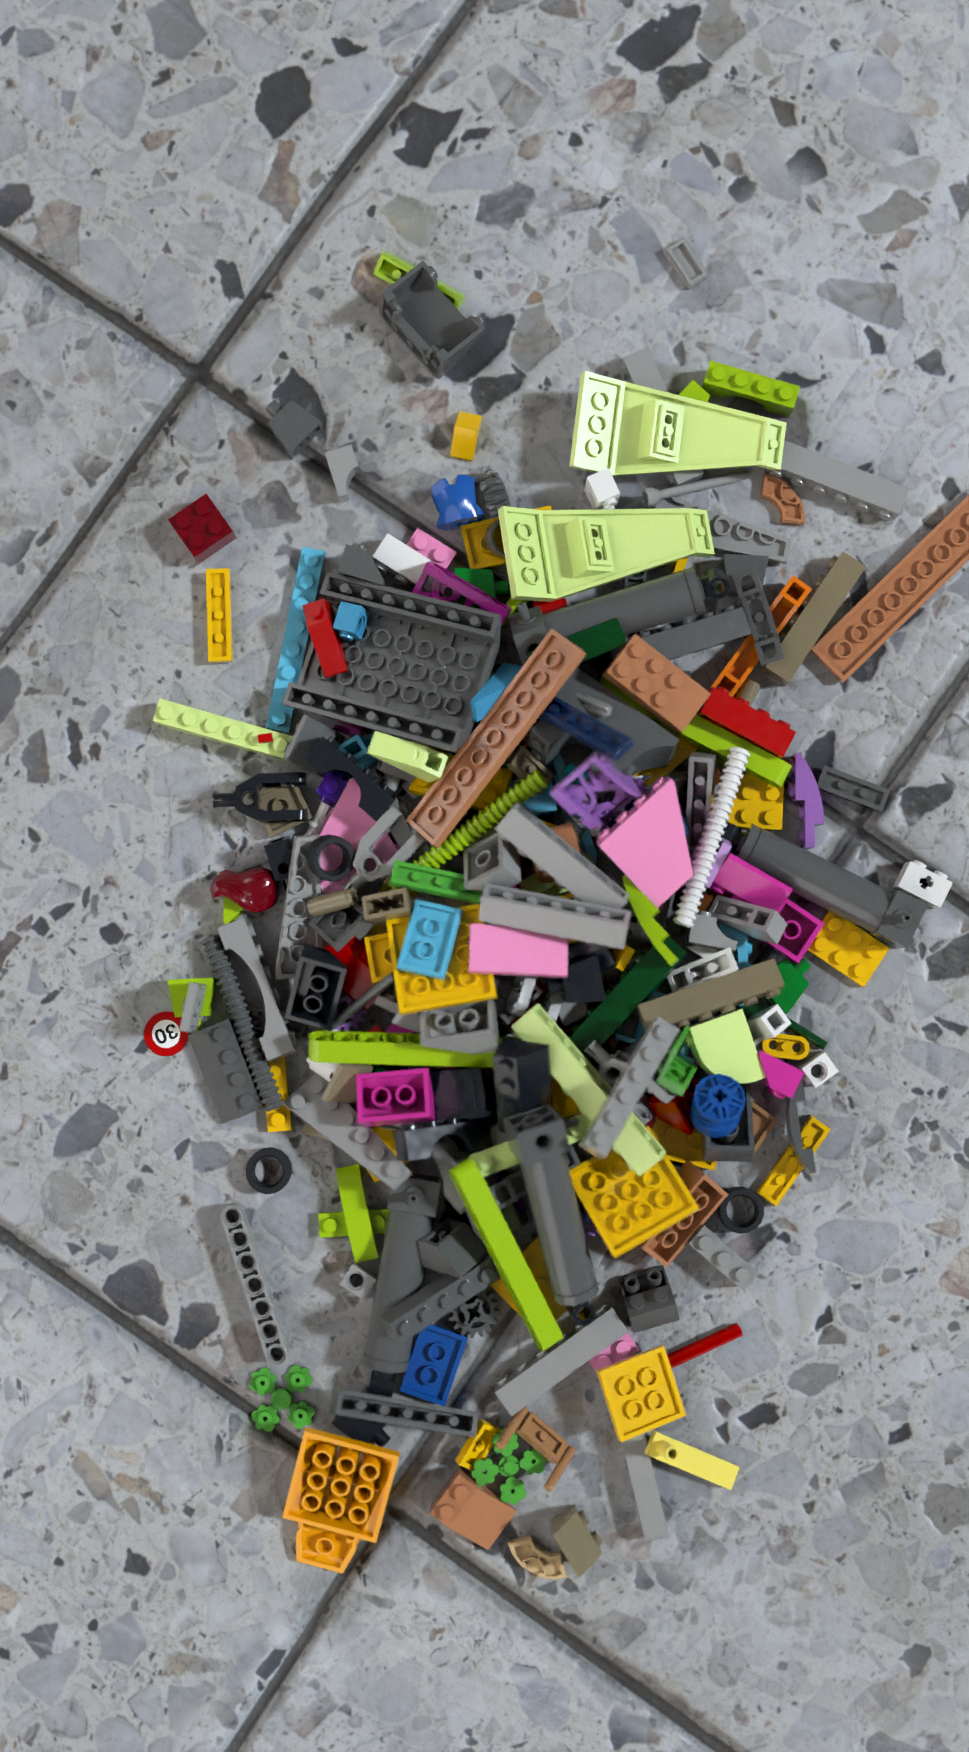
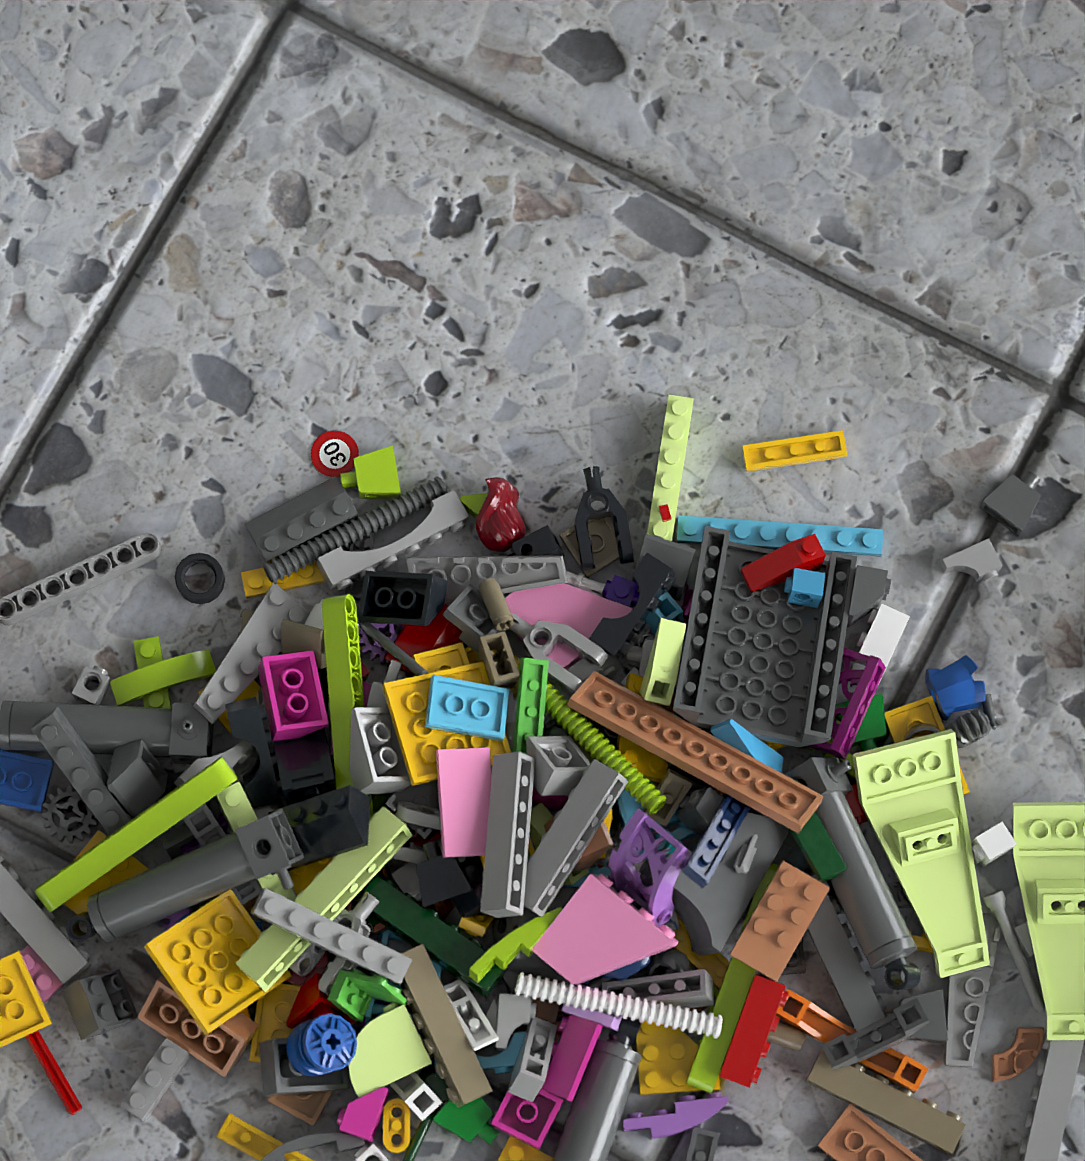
camera: 80 degrees right, 10 degrees down
dark red brick [168,493,237,564] -> none
light grey plate [179,982,207,1032] -> none
black tyre [307,834,355,882] -> none
bright pink plate [407,528,457,569] -> none
yellow slope [450,411,482,462] -> none
black tyre [717,1186,764,1234] -> none

